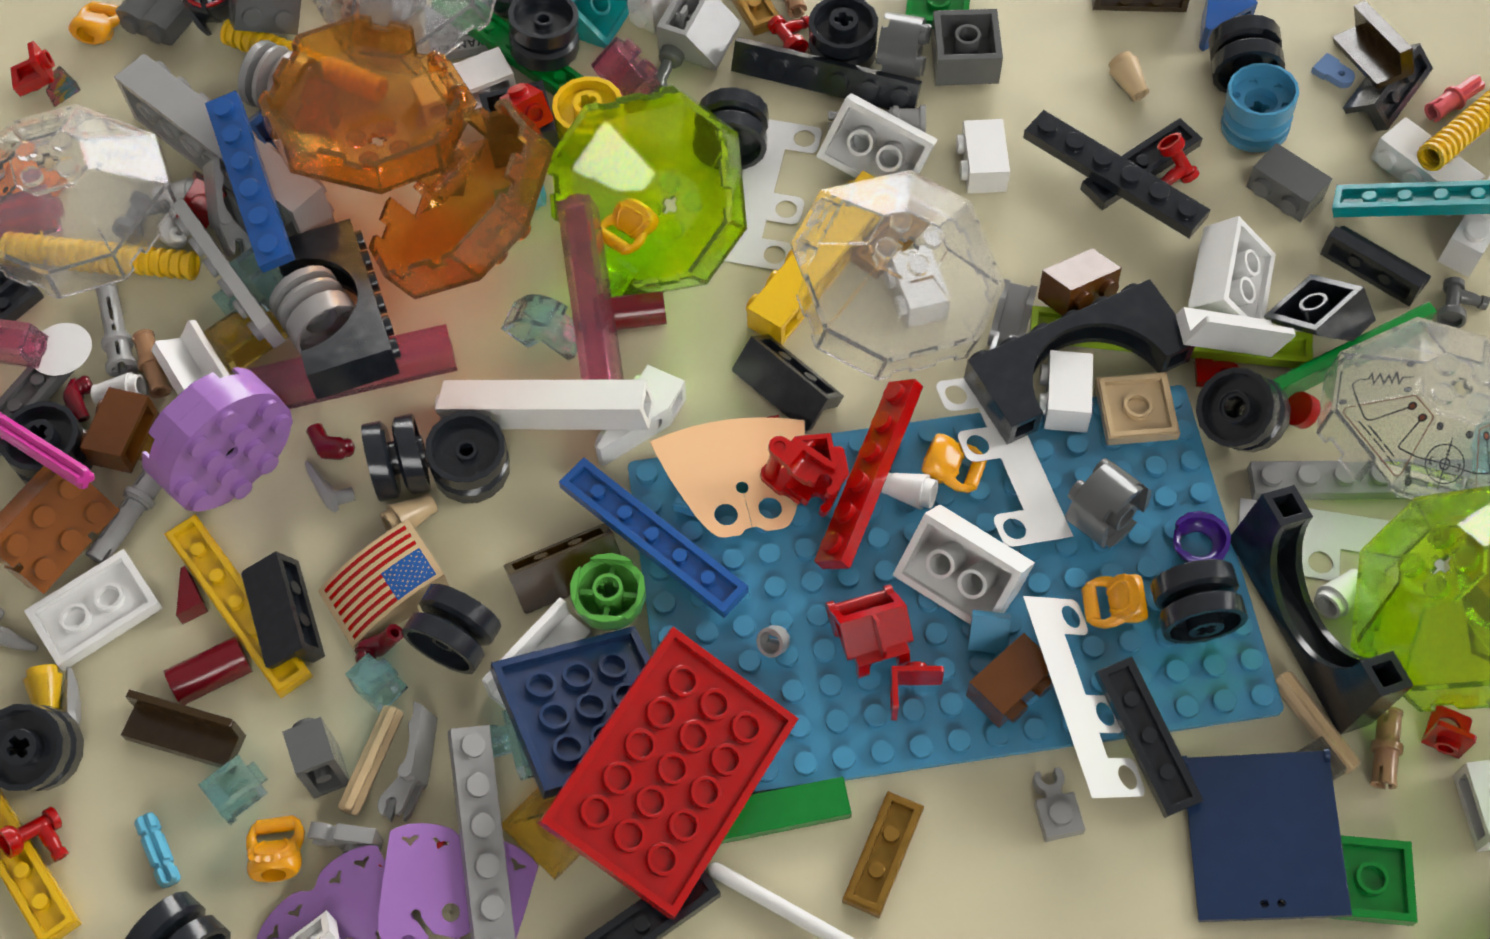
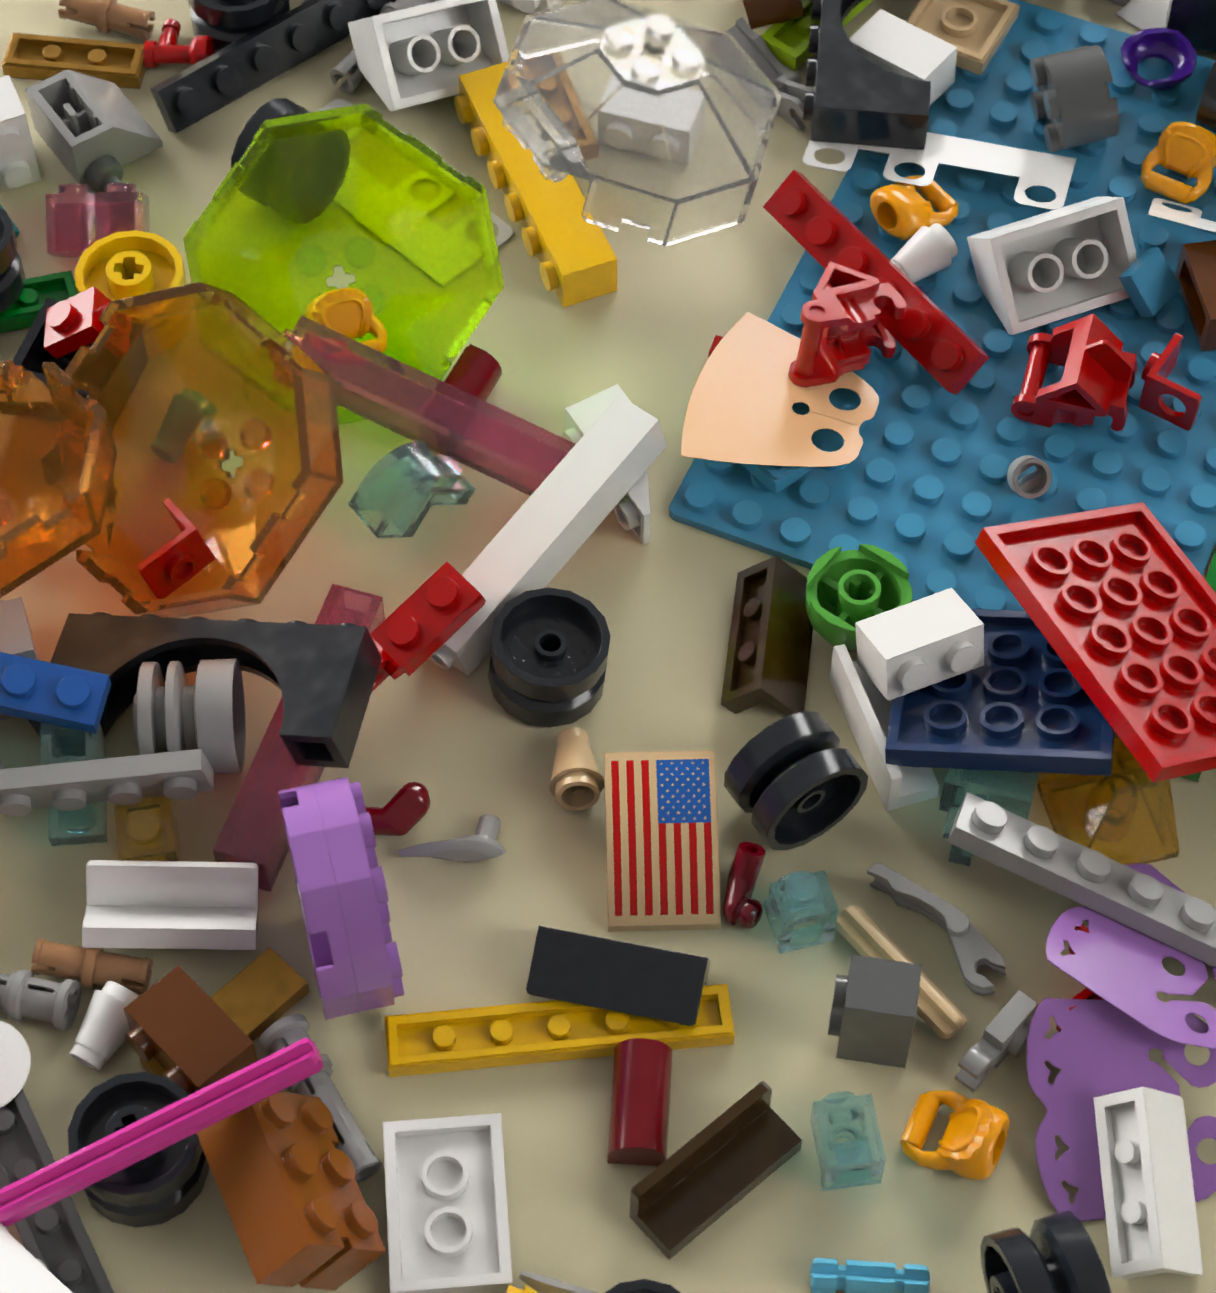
camera: 60 degrees left, 5 degrees down
dark red arm [63,375,93,423] -> none
dark red piece [176,566,209,624] -> none
black wheel [361,413,431,502] -> none
blue plate [559,457,749,618] -> none
black panel [732,334,844,431] -> none
none -> red bracket [137,498,216,600]
none -> red hinge [370,561,486,692]
none -> white brick [855,588,984,701]

